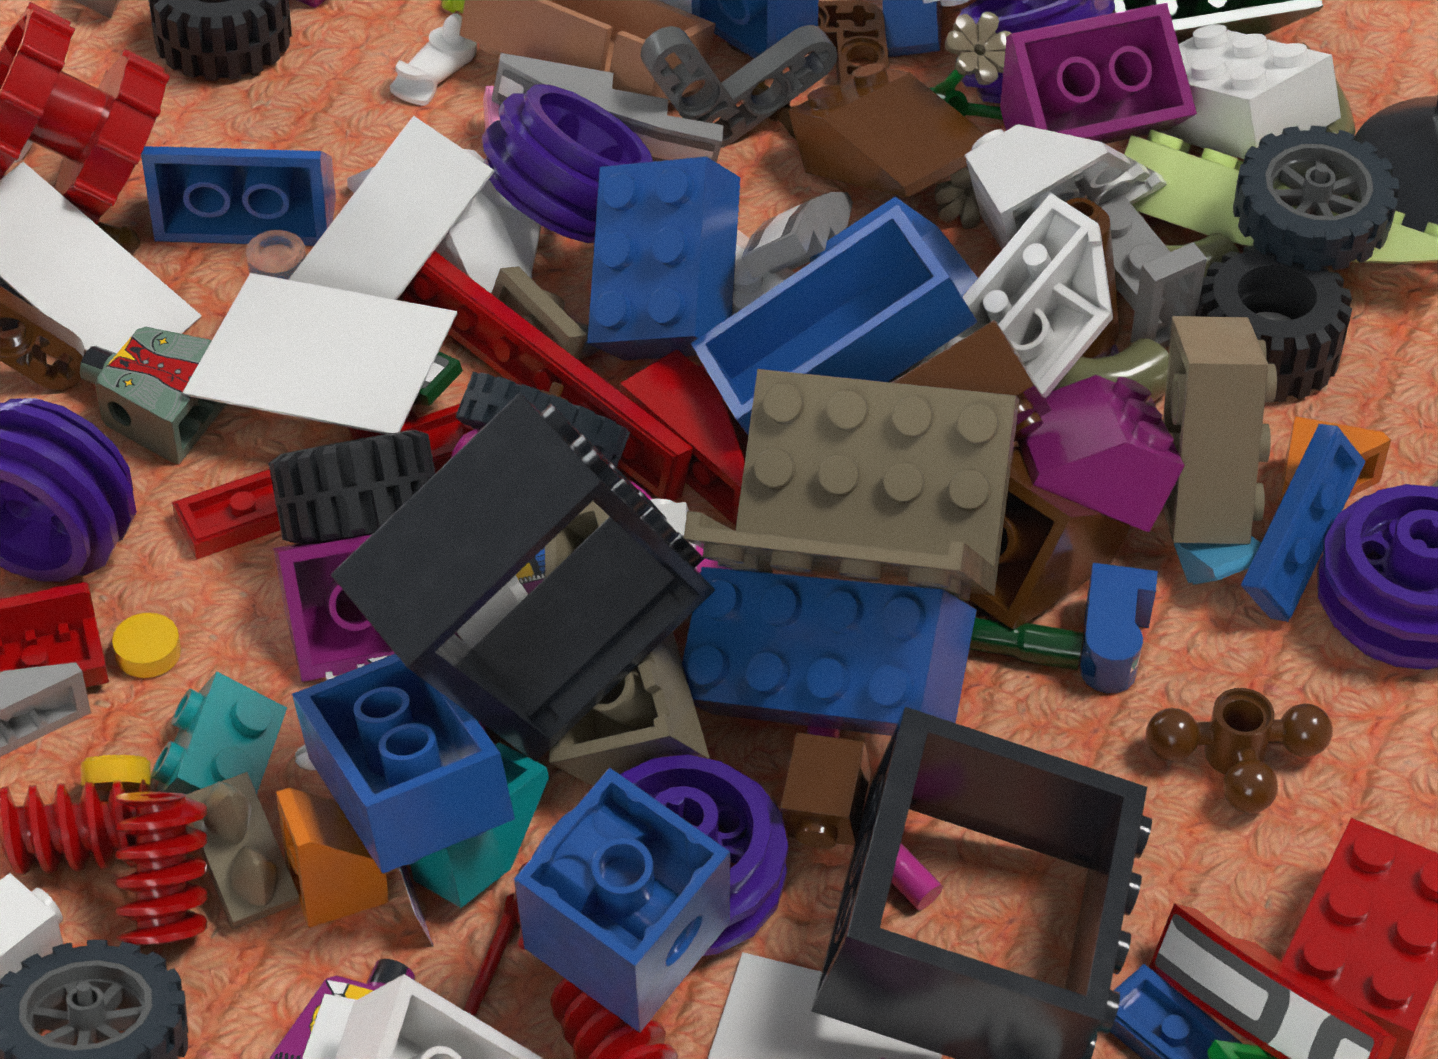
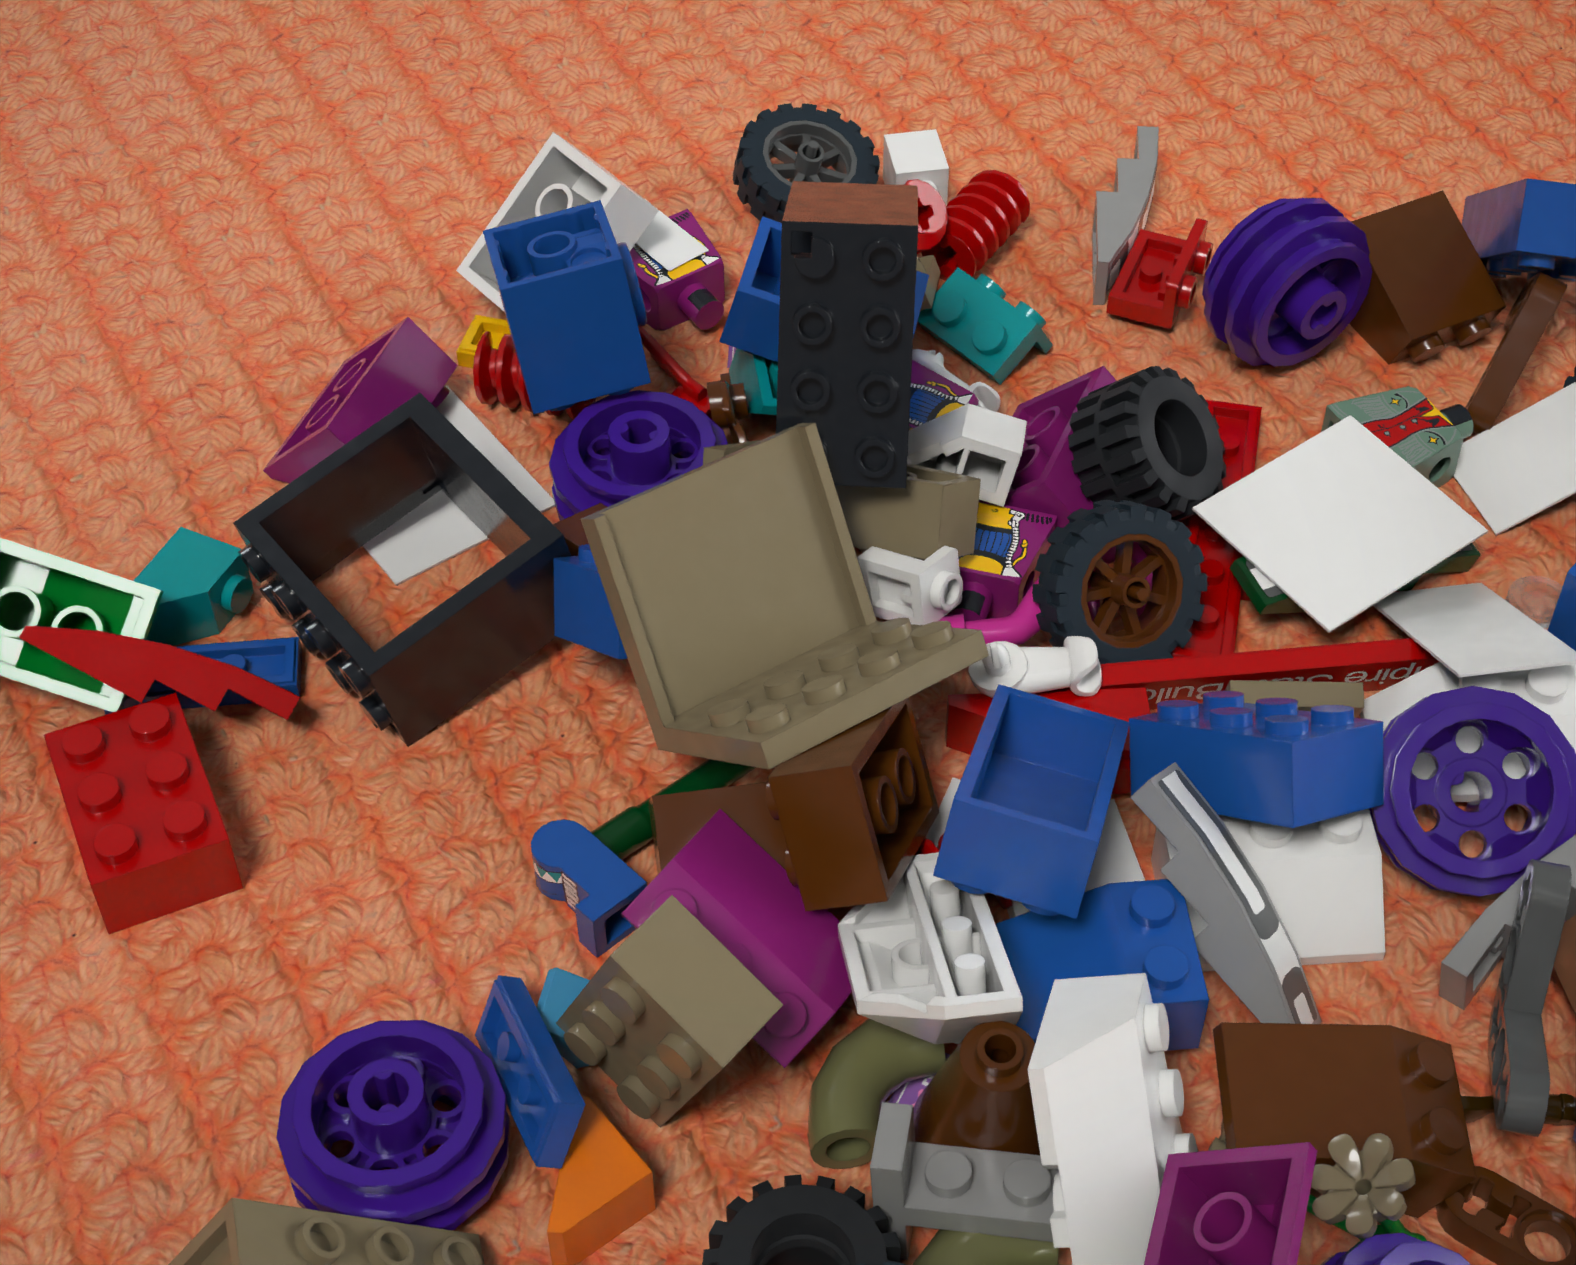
camera: 130 degrees right, 0 degrees up
yellow tile [81,755,151,791] -> none
yellow tile [112,613,181,678] -> none
reddish brown piece [1146,688,1333,814] -> none
none -> reddish brown plate [707,373,749,443]
none -> white piece [968,636,1102,698]

